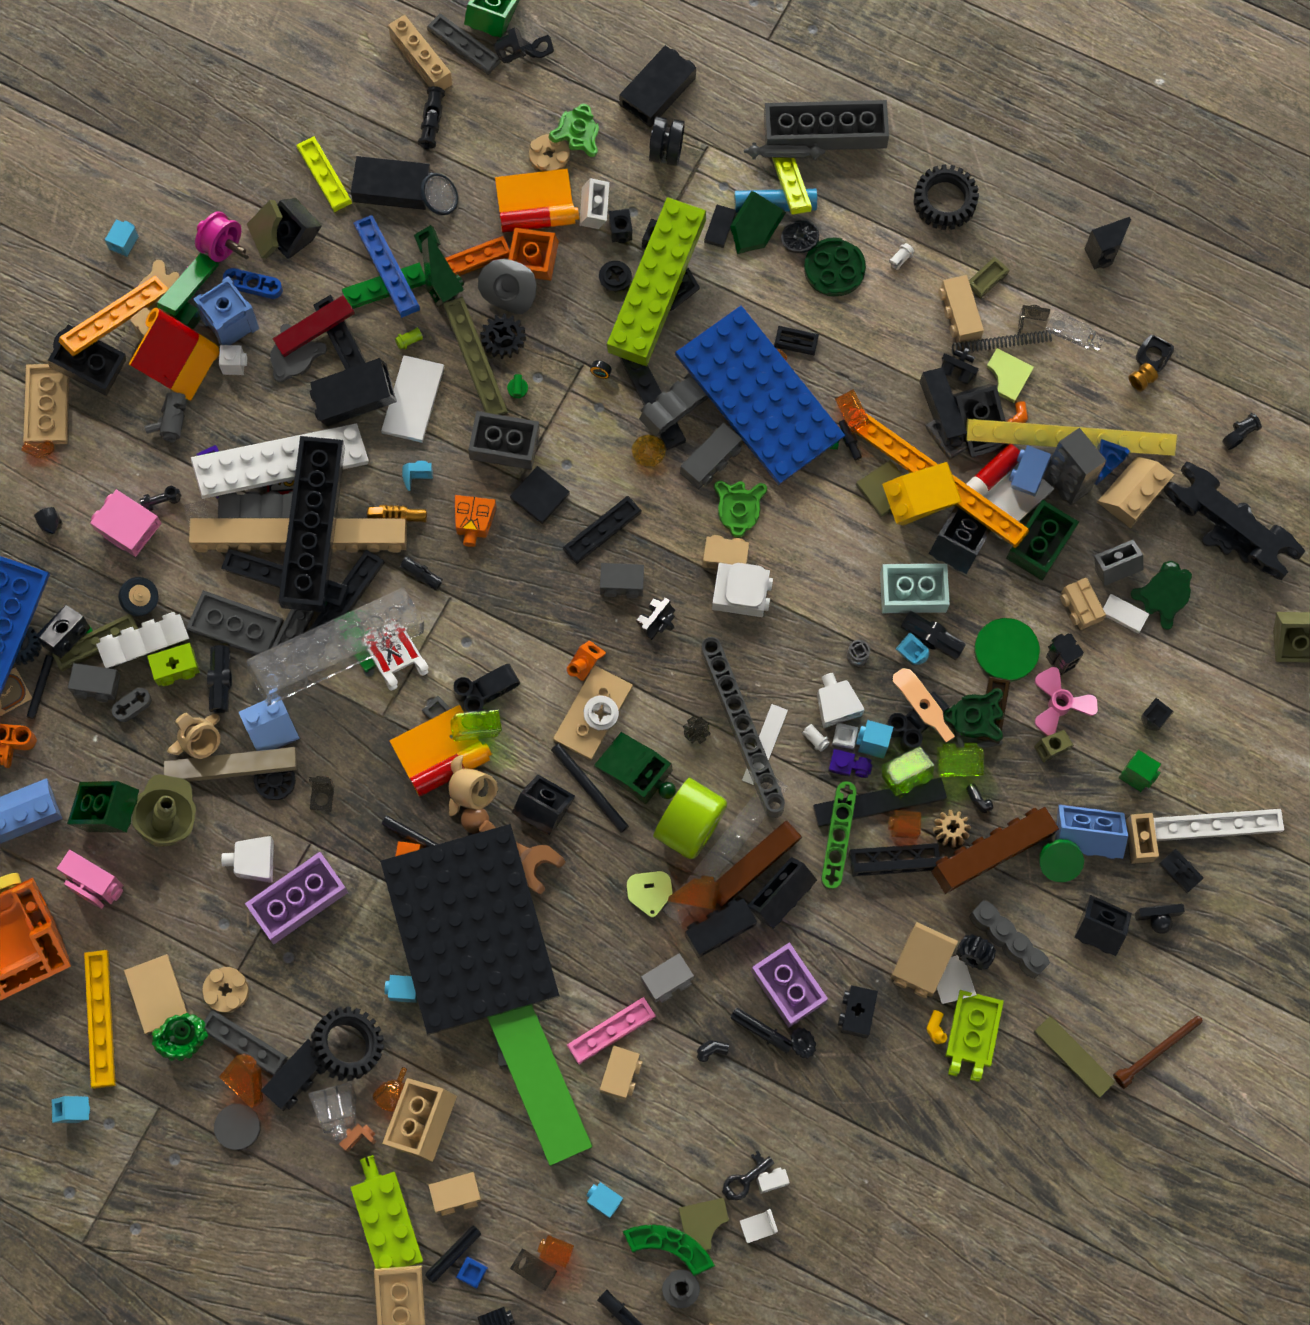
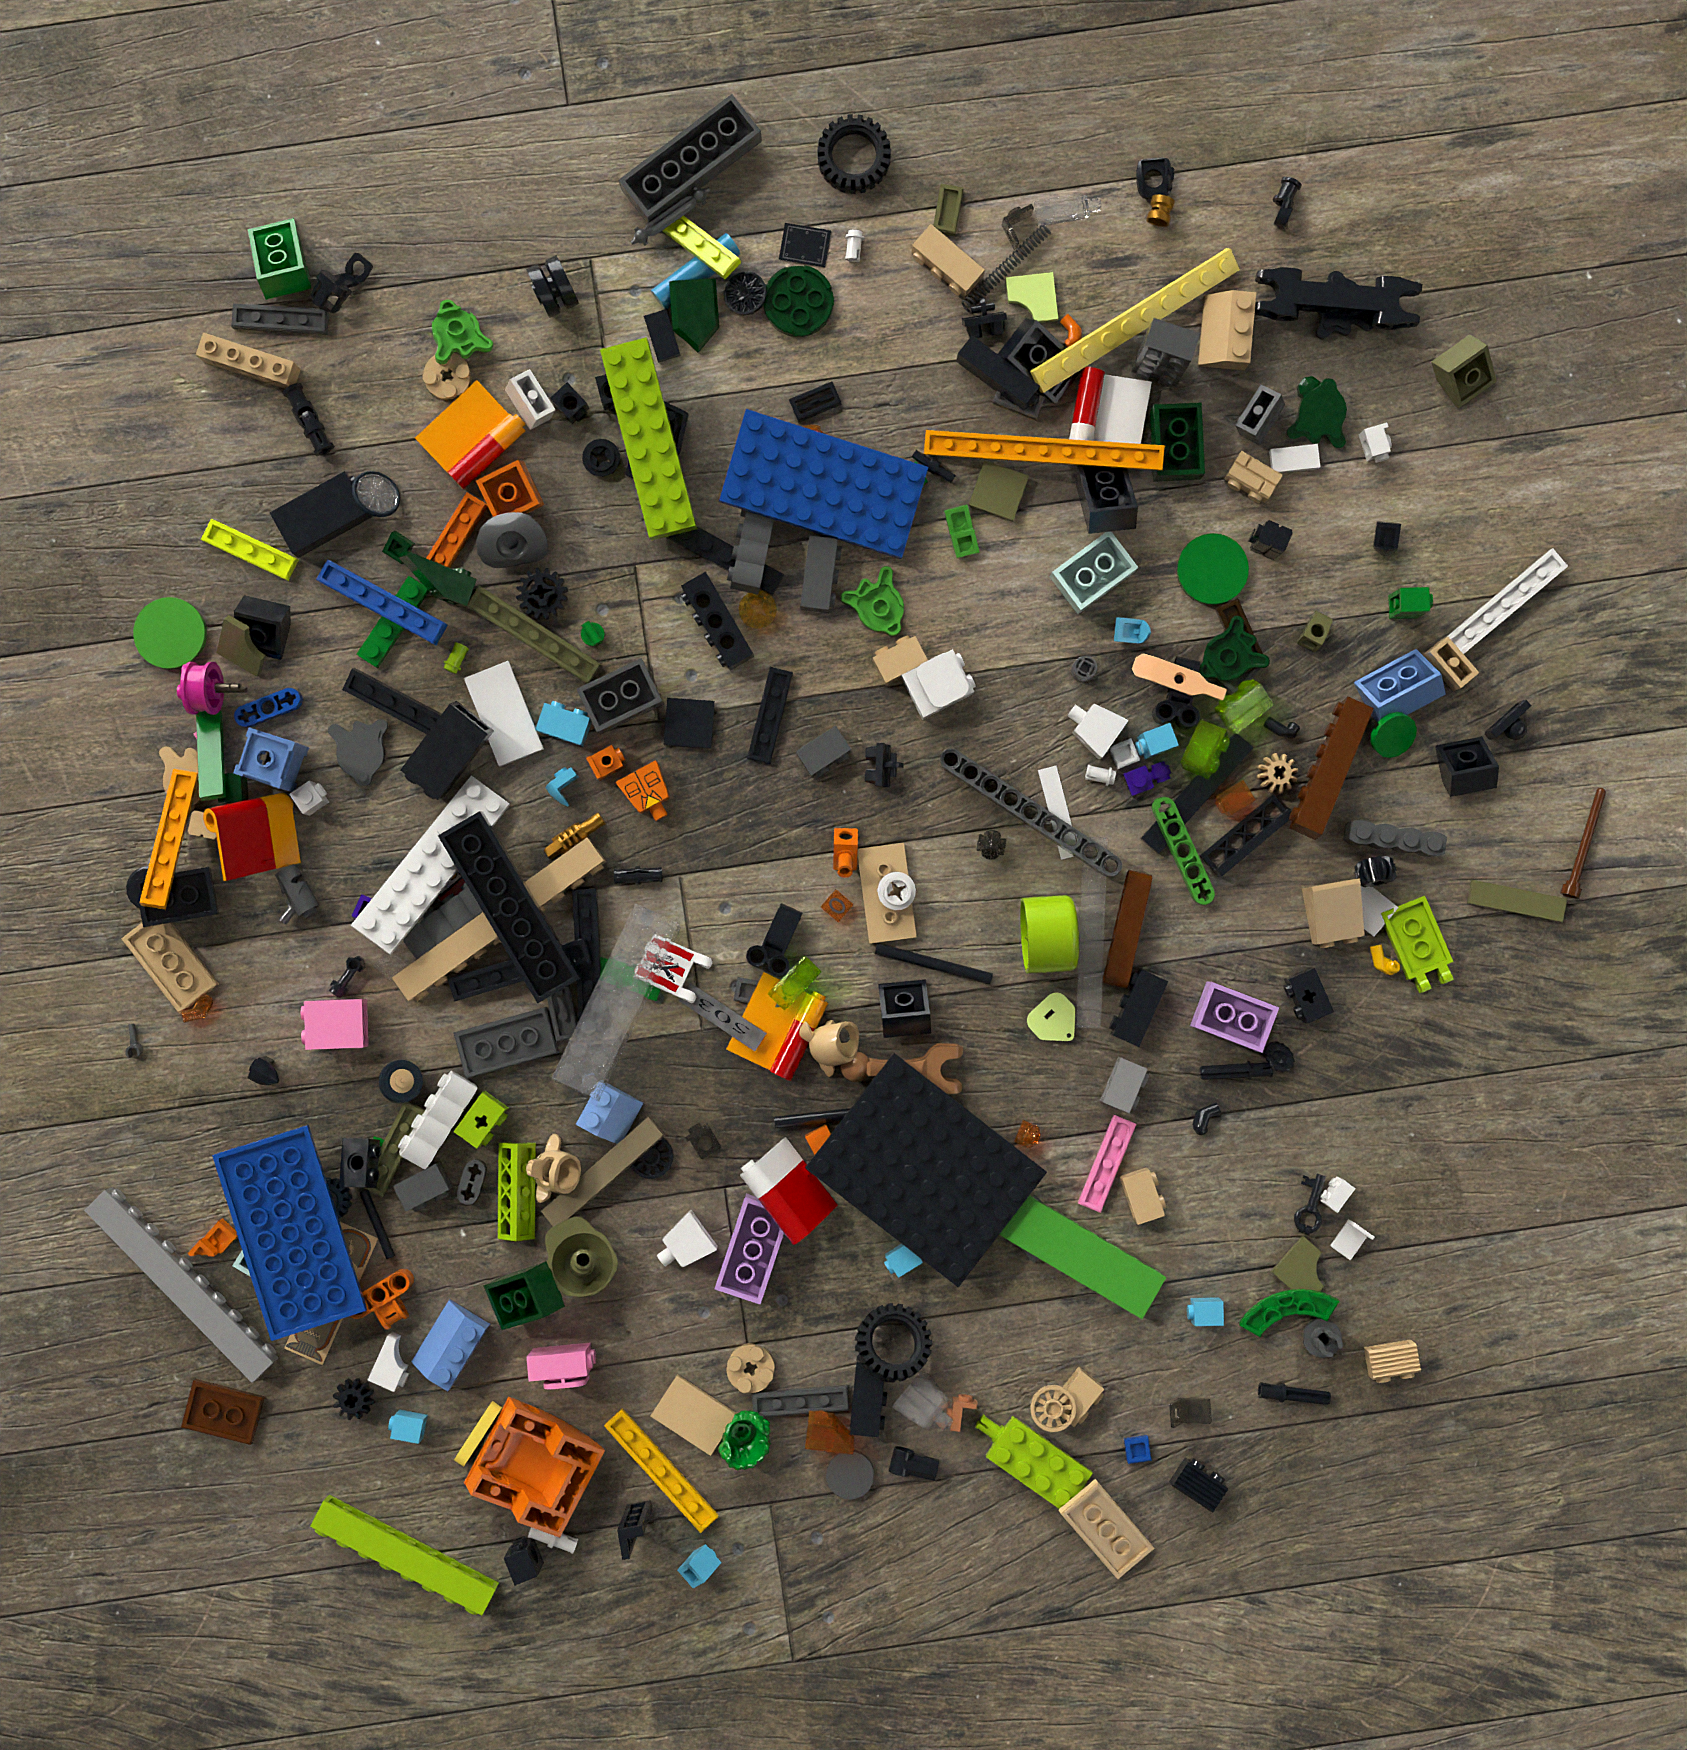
camera: 35 degrees left, 15 degrees up
medium azure brick [105,219,139,257] -> none
black piece [207,645,232,713] -> none
dark red tile [272,295,355,357] -> none
clear orange piece [373,1067,407,1112] -> none
tan slope [382,1078,457,1162] -> none
black axle [425,1225,481,1283] -> none
clear orange brick [537,1235,574,1269] -> none
black tile [590,360,612,379] -> none
dark green slope [594,732,676,804] -> none
black brick [619,45,696,128] -> none
clear orange slope [668,875,720,909] -> none
black brick [748,857,817,929] -> none
clear orange plate [835,389,871,433] -> none
yellow slope [882,462,962,526] -> none
black piece [901,611,966,661] -> none
medium blue brick [1009,445,1051,497] -> none
bright pink piece [1035,667,1098,736] -> none
black slope [1084,217,1131,269] -> none
blue slope [1095,439,1130,485] -> none
black hips [1159,849,1204,893] -> none
none -> bright green tile [133,597,207,669]
none -> lime fence [498,1142,536,1241]
none -> medium azure brick [535,701,592,747]
none -> orange brick [586,745,626,781]
none -> black fence [617,1500,652,1560]
none -> flat silver sticker [679,983,767,1051]
none -> black brick [680,571,754,671]
none -> red door [740,1137,838,1245]
none -> black sticker [779,223,831,267]
none -> clear orange tile [821,889,854,923]
none -> black piece [888,1446,939,1481]
none -> bright green slope [944,504,979,558]
none -> clear orange plate [1014,1120,1041,1148]
none -> tan wheel [1030,1385,1076,1432]
none -> white brick [1359,423,1392,463]

